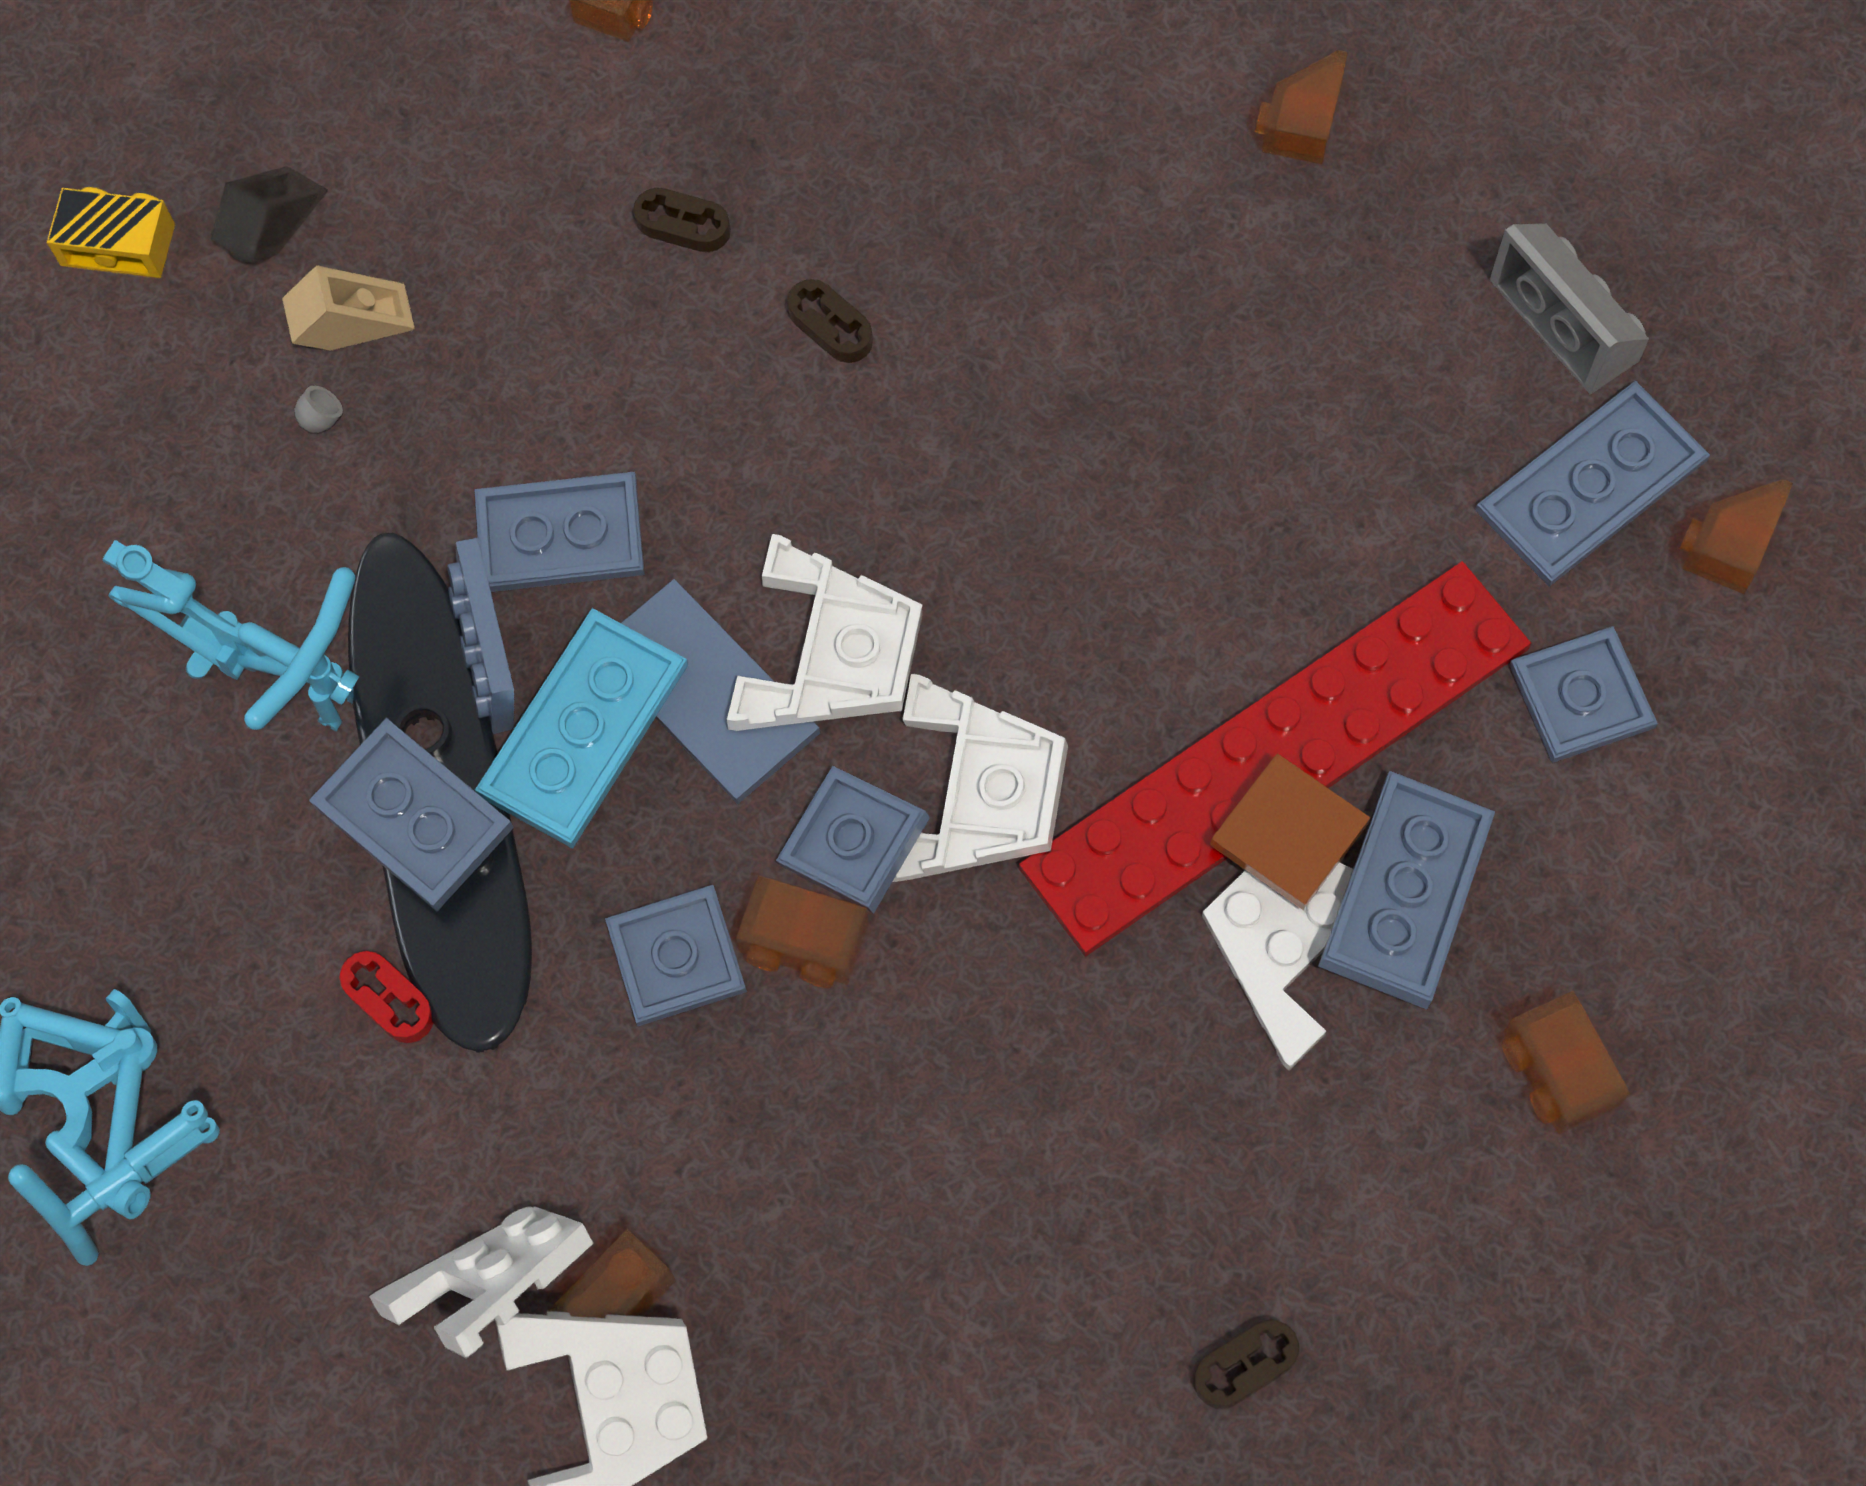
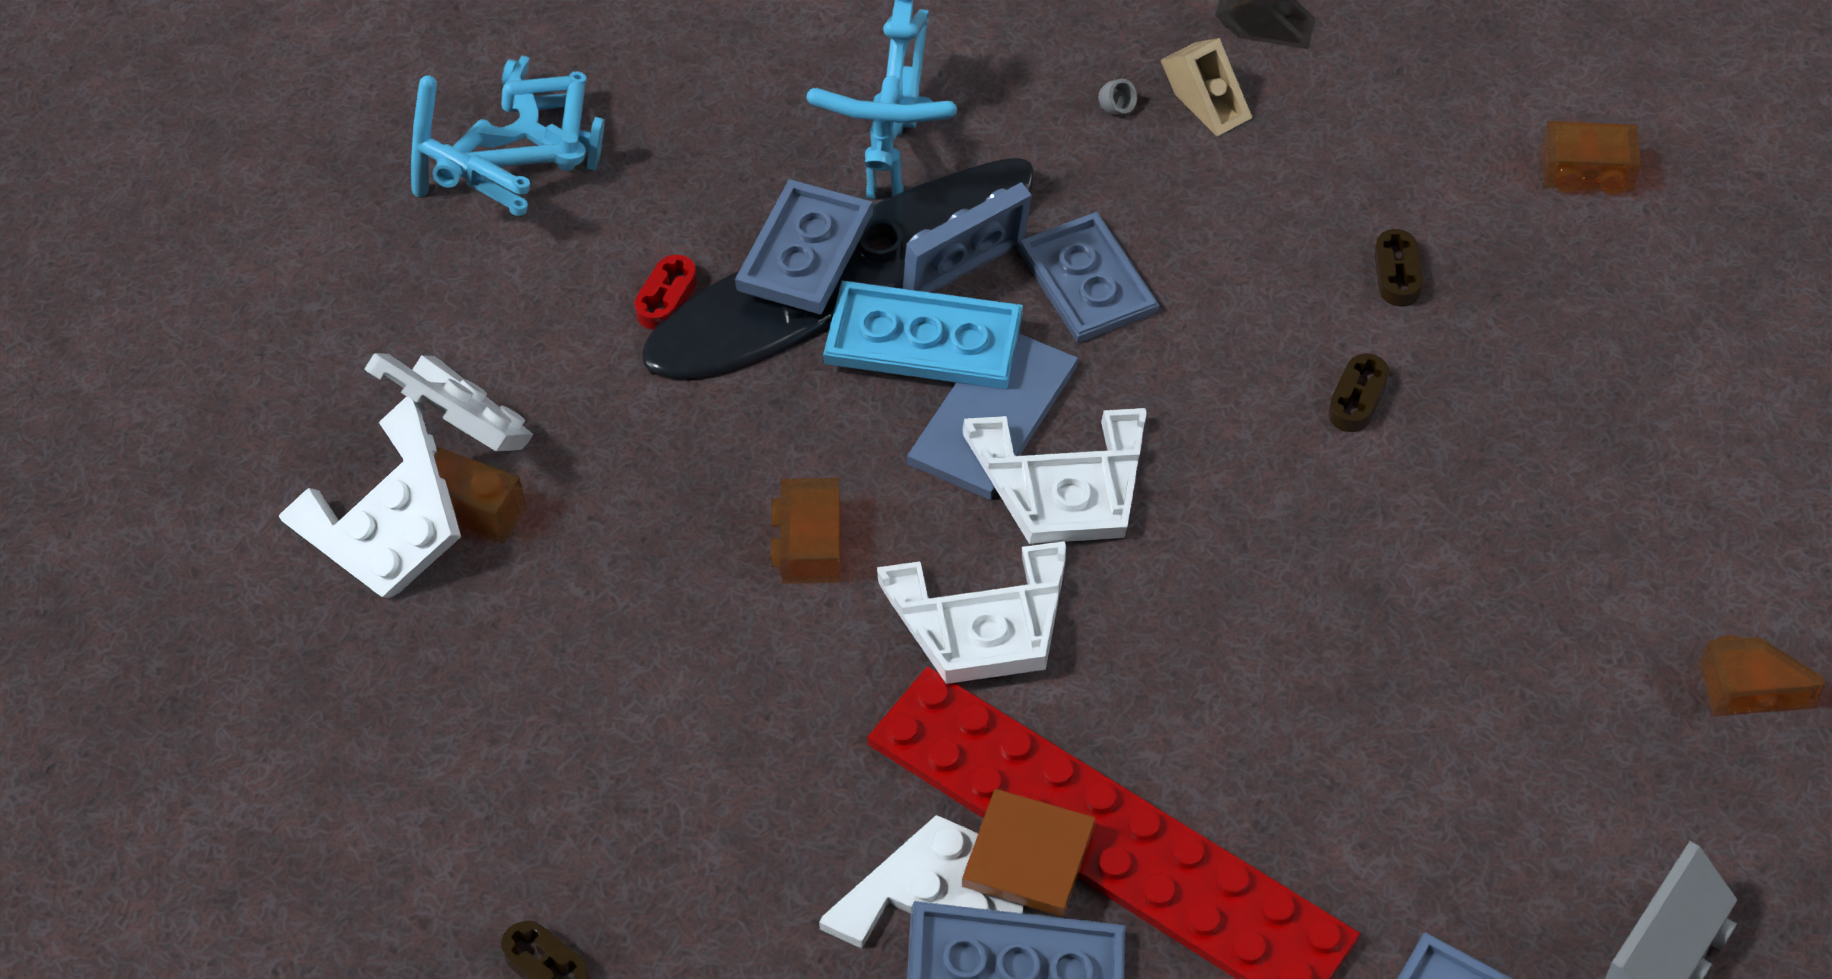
camera: 70 degrees right, 15 degrees down
sand blue tile [605,885,747,1026] -> none
sand blue tile [776,766,930,914] -> none

